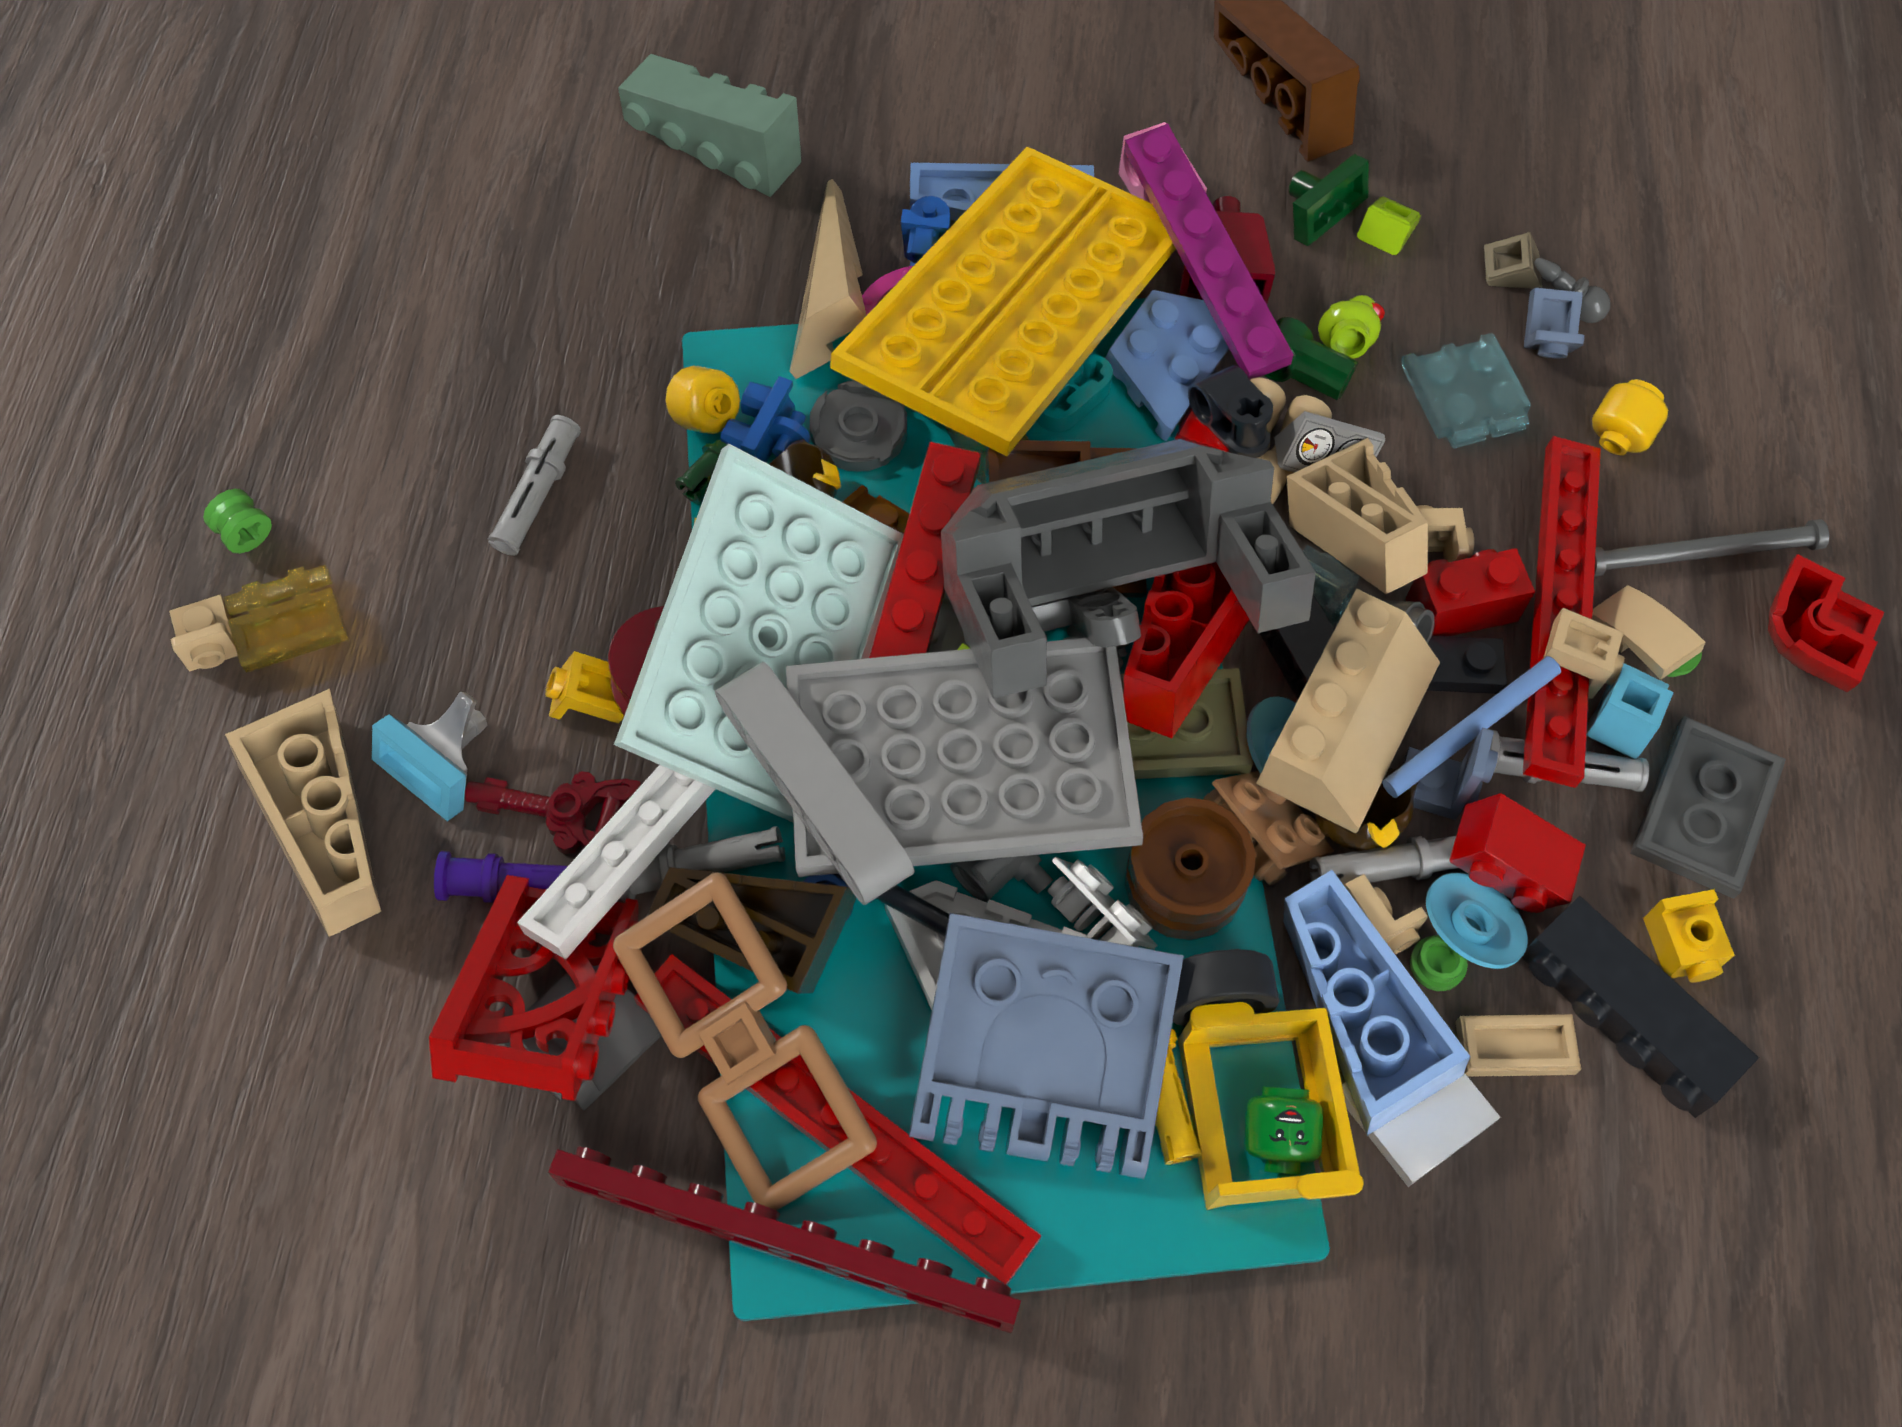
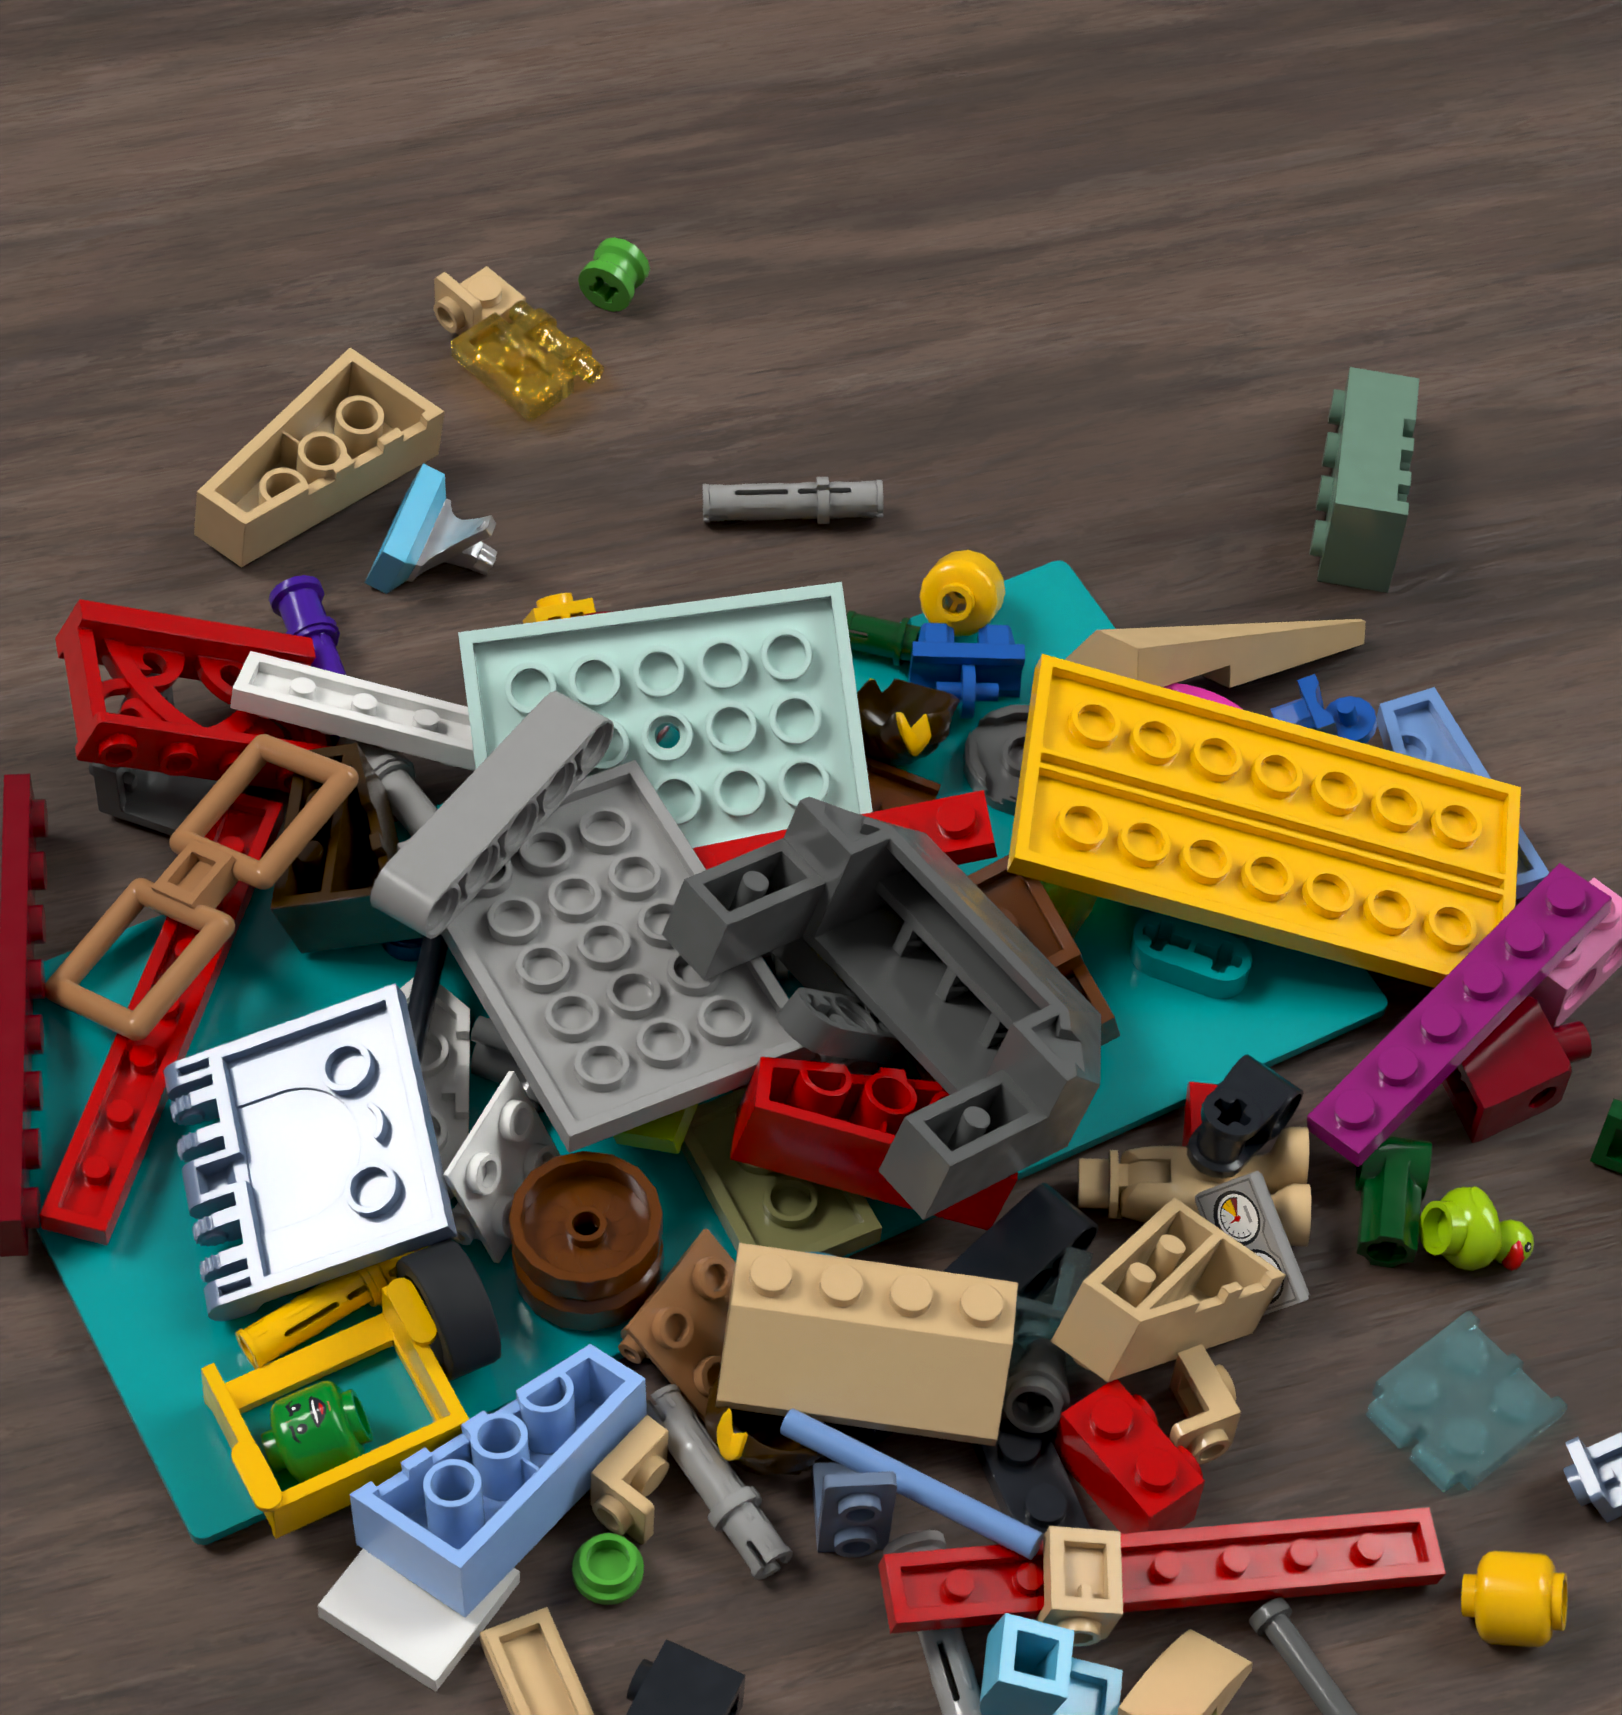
camera: 65 degrees right, 10 degrees down
dark red piece [464,771,641,855] -> none
medium blue wing [1105,290,1229,441] -> none
medium azure dish [1426,873,1528,969] -> none
red brick [1449,793,1586,913] -> none

